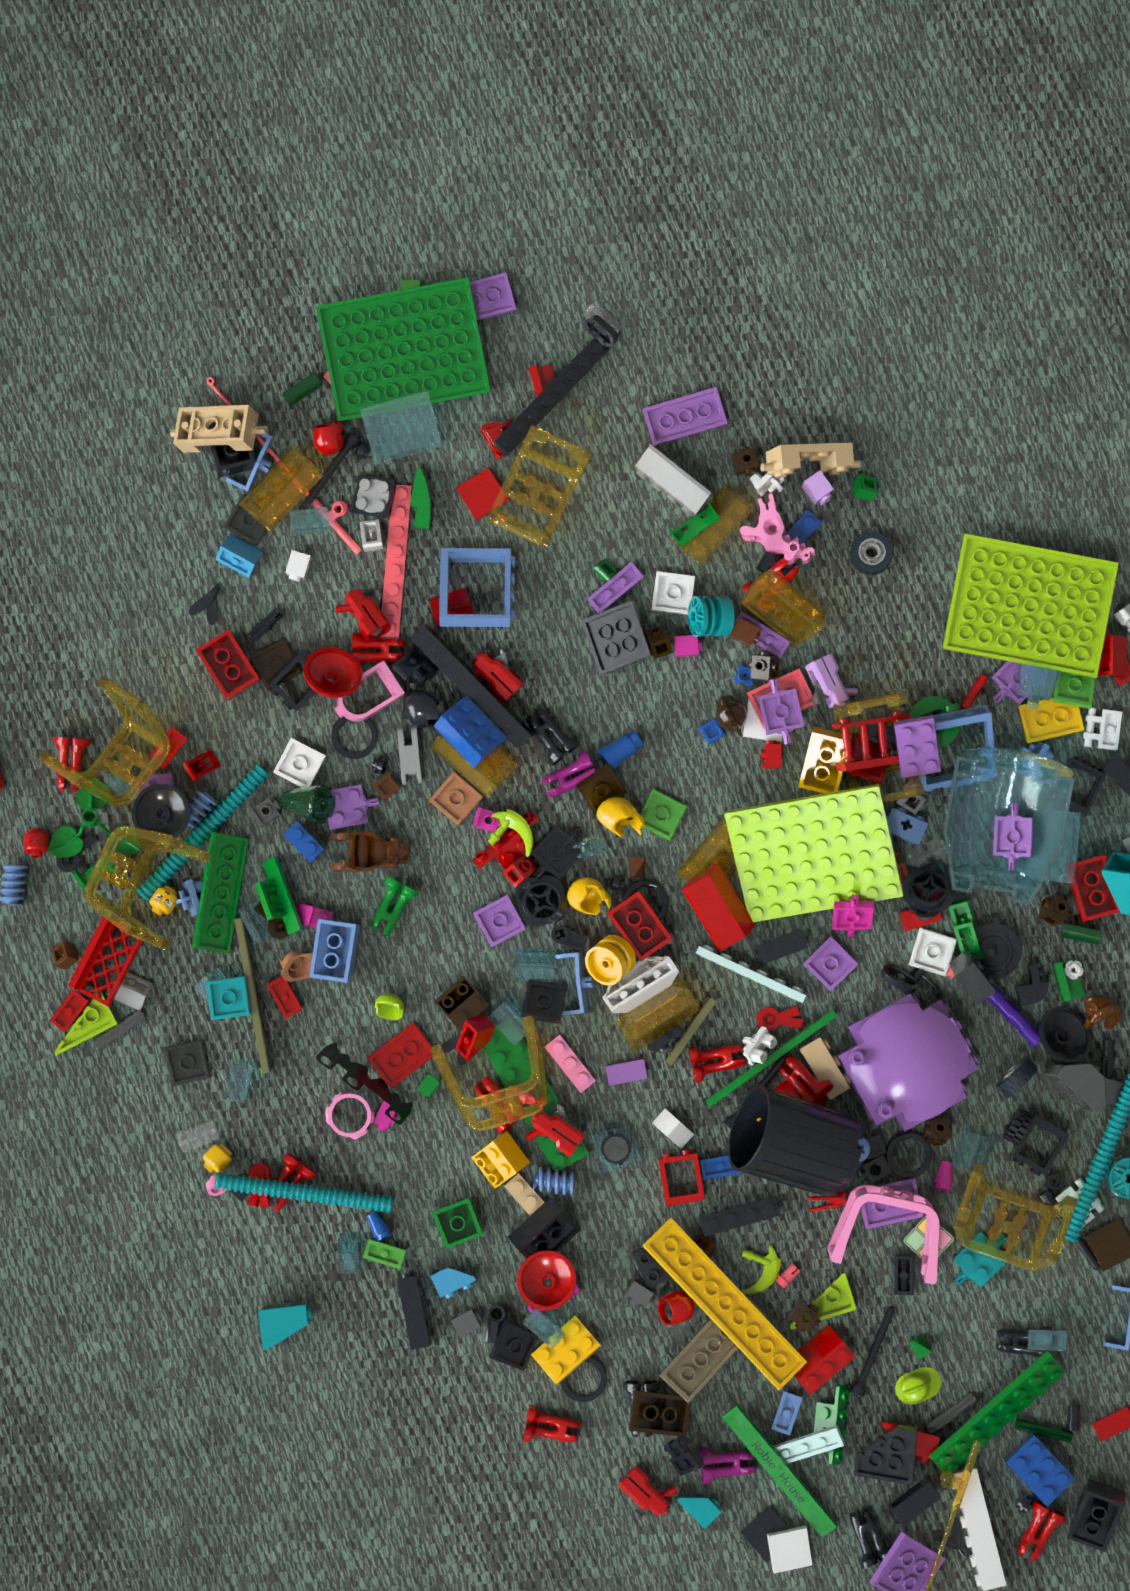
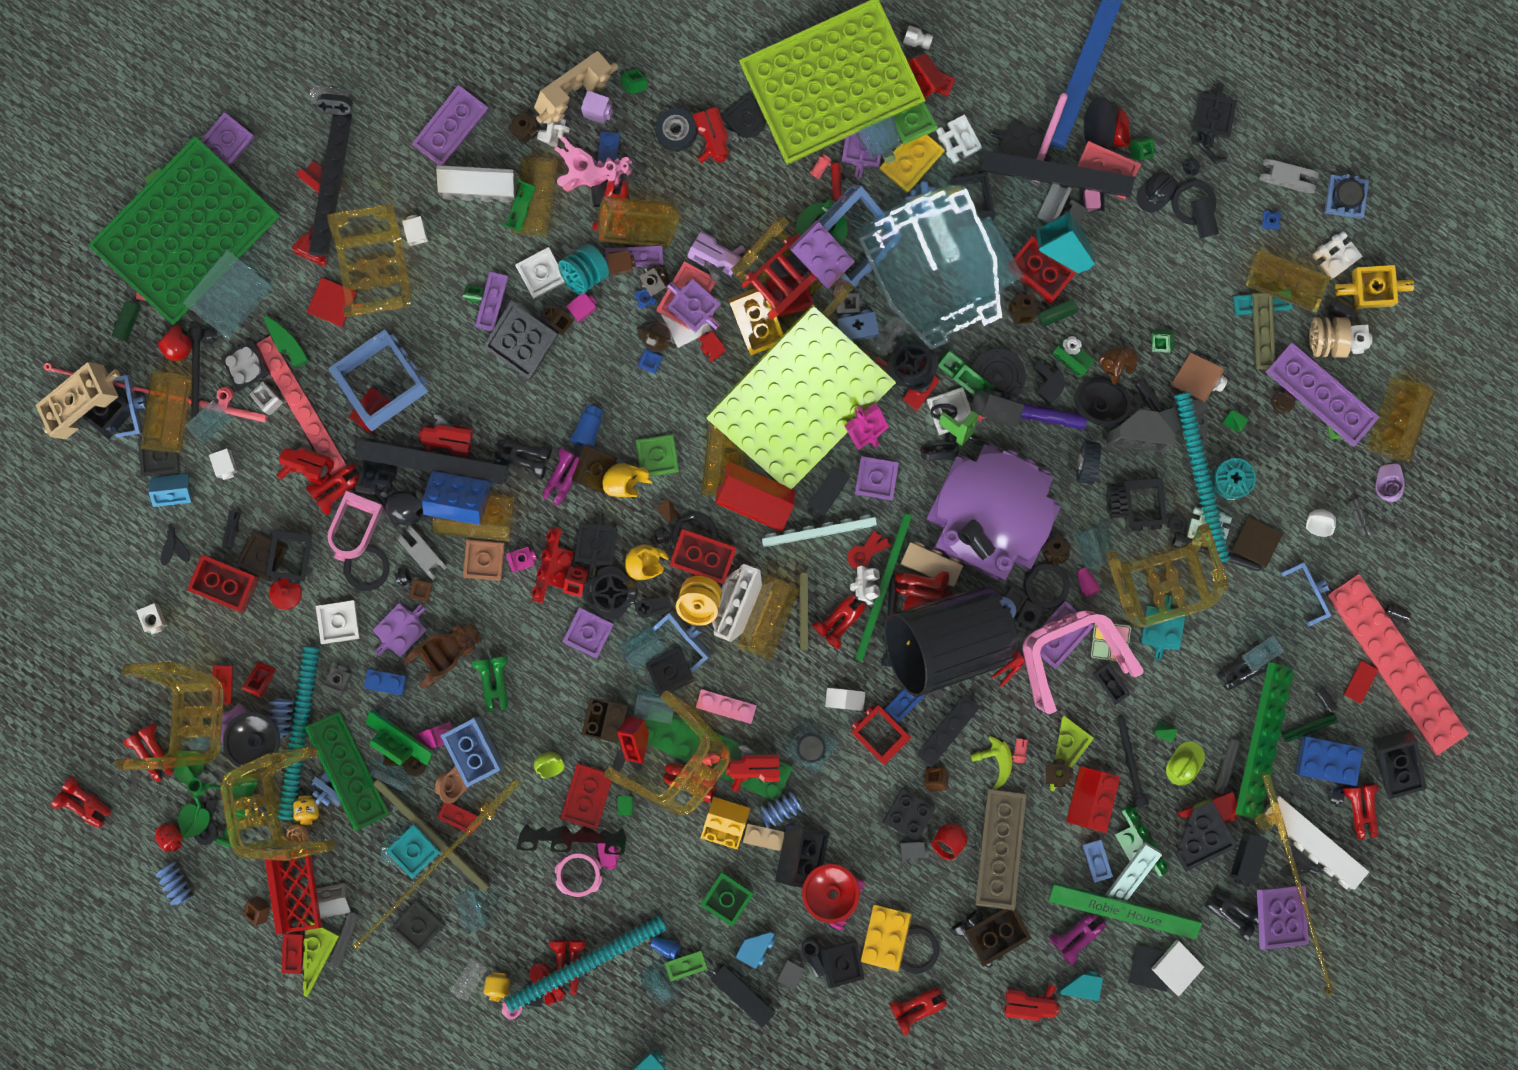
camera: 35 degrees left, 0 degrees up
clear green cone [280,785,335,824] -> none
red dish [304,647,362,698] -> none
lime piece [488,809,533,857] -> none
clear light blue slope [522,1308,565,1348] -> none
clear light blue plate [573,832,608,858] -> none
medium lavender tile [605,1059,647,1086] -> none
yellow plate [642,1218,807,1390] -> none
black plate [650,1027,682,1053] -> none
black plate [664,1436,705,1476] -> none
medium lavender plate [993,803,1035,870] -> none
none -> white brick [136,603,167,634]
none -> red piece [269,578,302,610]
none -> medium nougat plate [286,824,309,846]
none -> clear yellow piece [352,778,521,949]
none -> white brick [402,215,429,246]
none -> red piece [693,107,739,164]
none -> black tile [721,92,766,138]
none -> coral pin [809,154,832,179]
none -> bright green piece [931,404,979,446]
none -> black piece [958,519,996,560]

